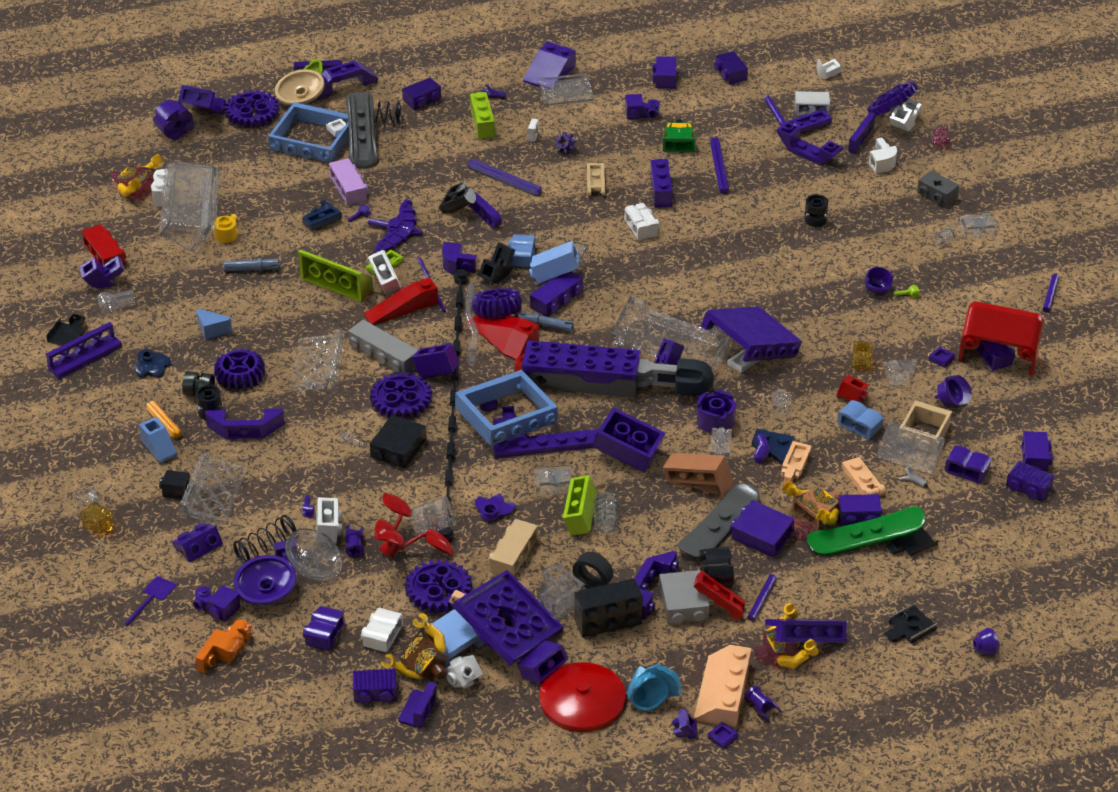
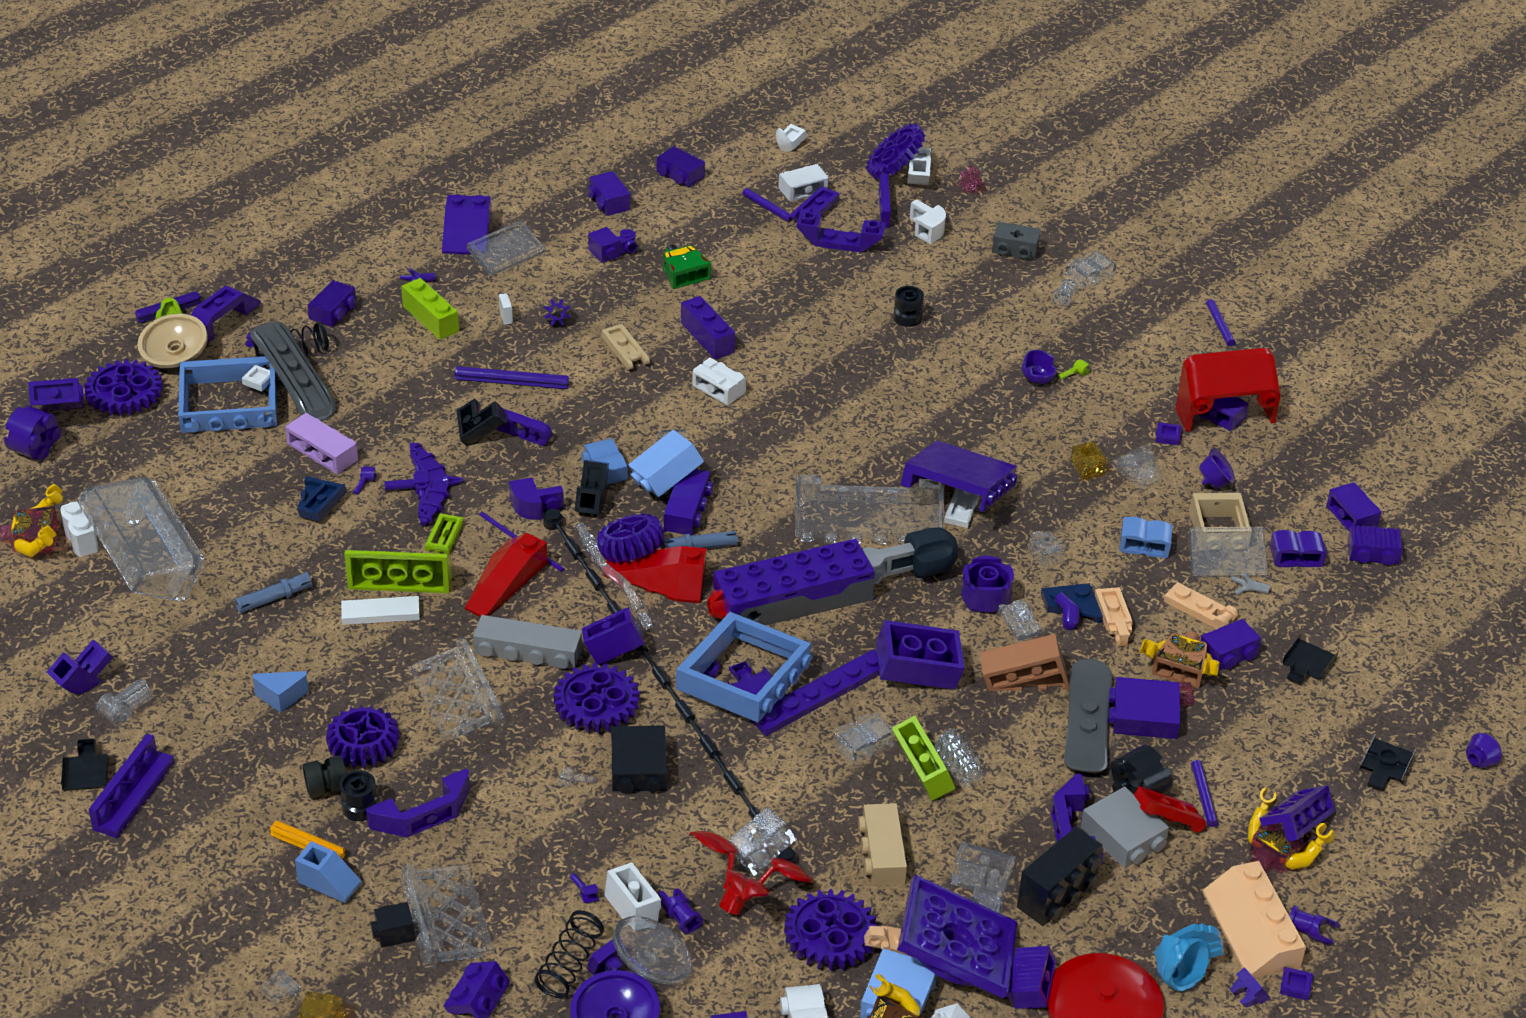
camera: 30 degrees left, 0 degrees up
red brick [82,224,126,266] -> none
dark blue plate [135,349,172,378] -> none
yellow piece [213,214,238,243] -> none
white brick [368,250,401,294] -> none
dark purple plate [475,493,515,522] -> none
black tyre [572,551,613,589] -> none
dark purple slope [654,339,684,365] -> none
dark purple axle [710,137,729,194] -> none
green piece [807,506,925,555] -> none
red brick [836,375,869,402] -> none
none -> white tile [341,596,420,625]

